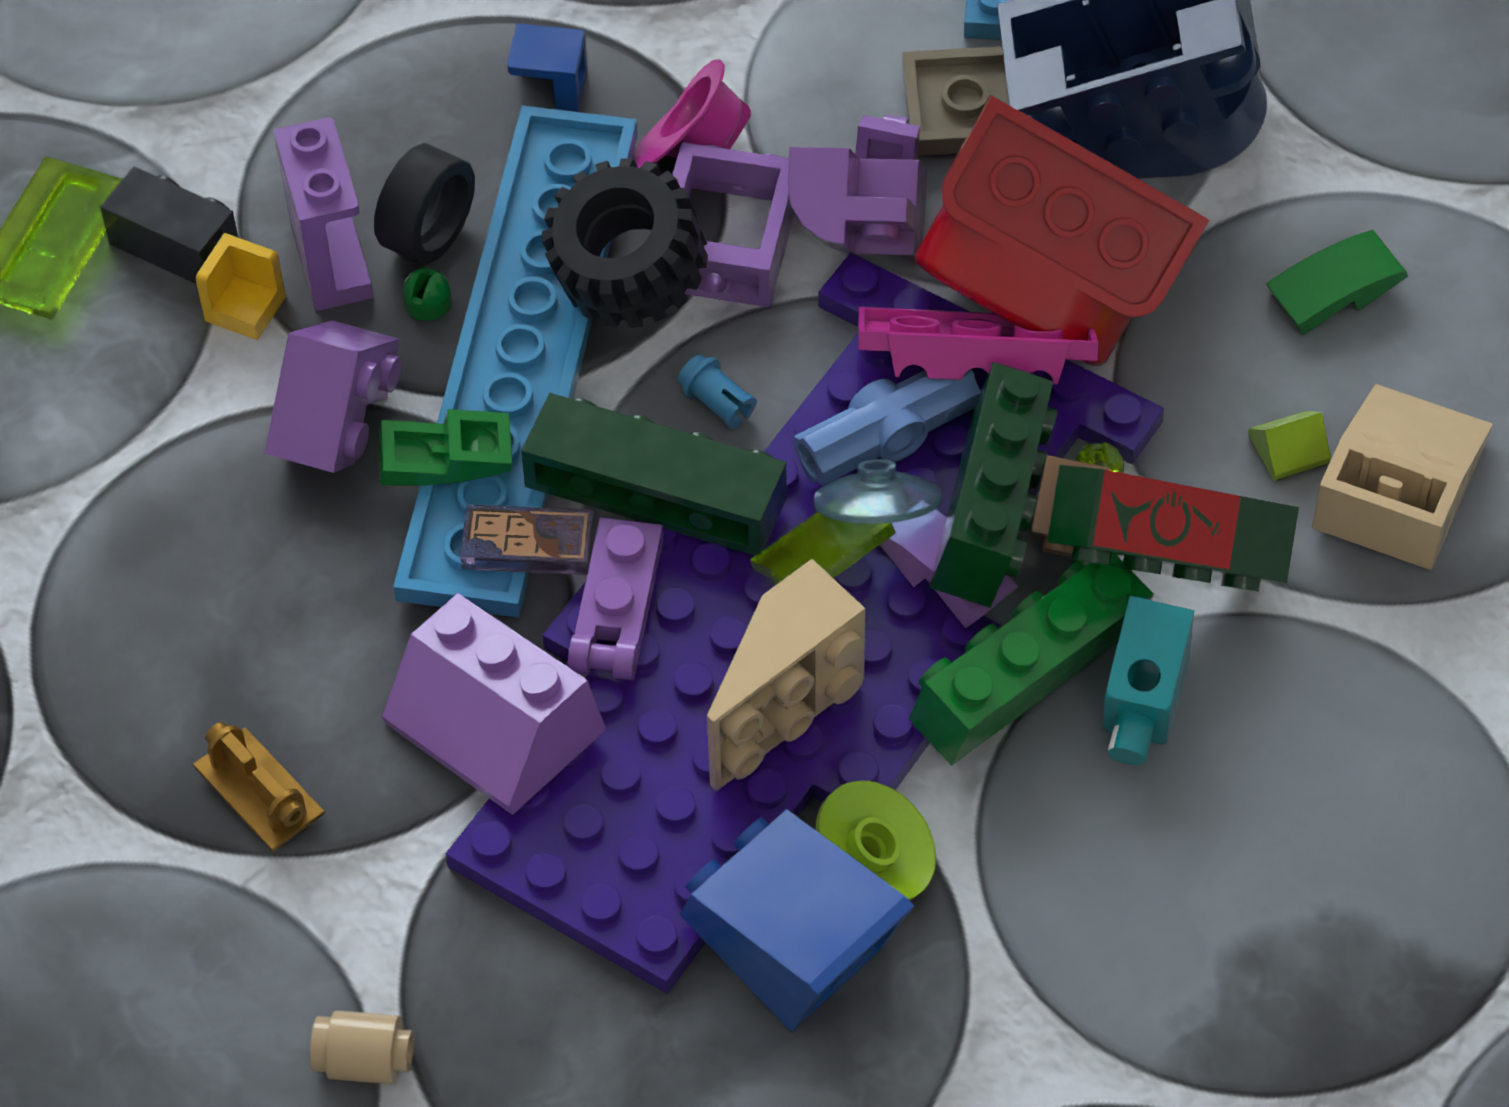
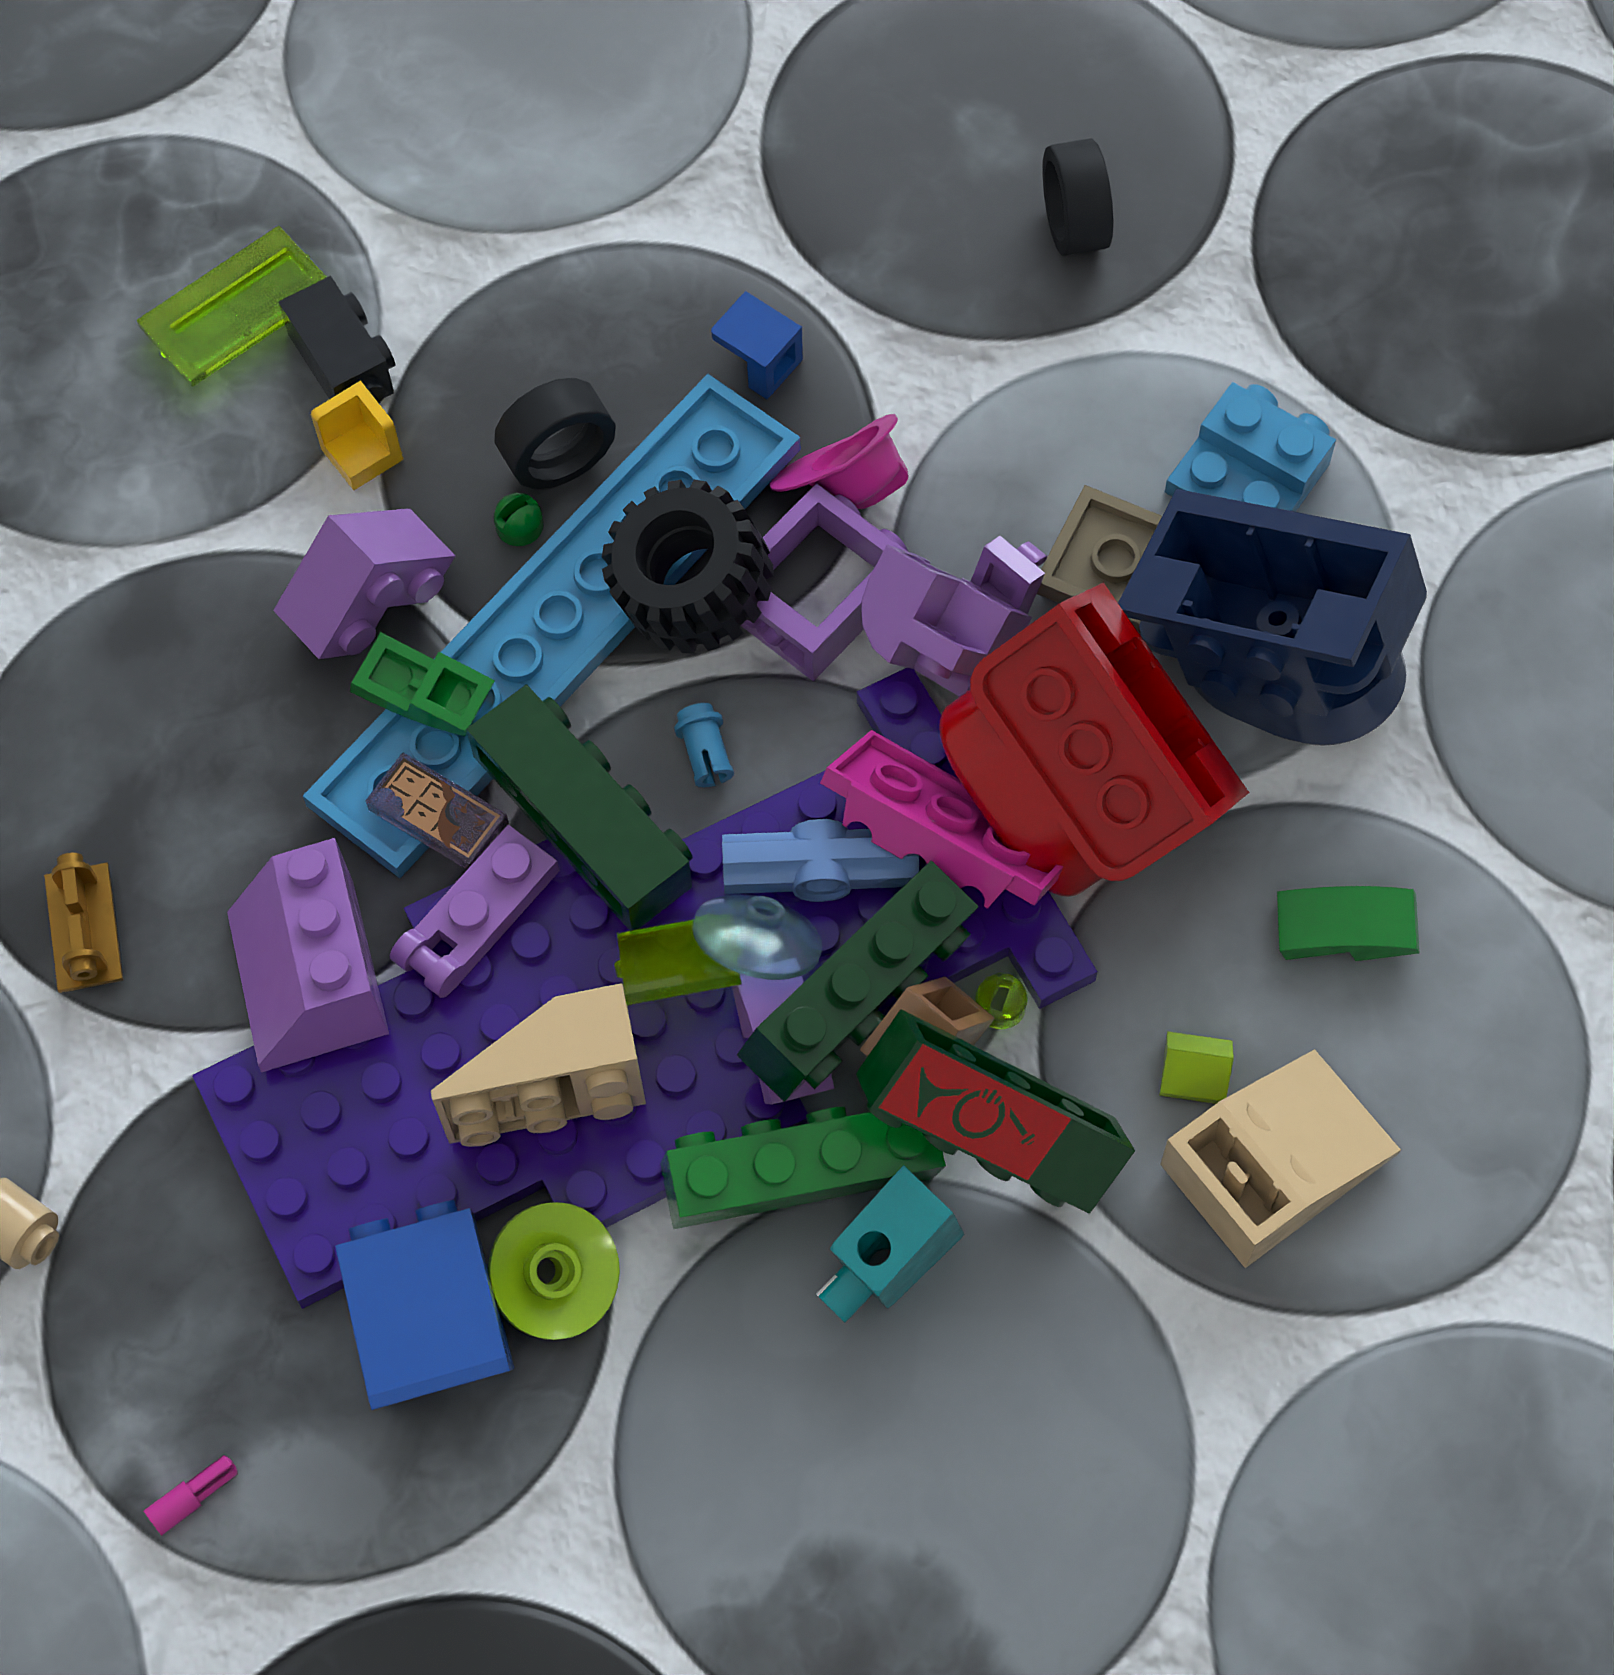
camera: 30 degrees right, 10 degrees up
medium lavender panel [273,117,374,312] -> none

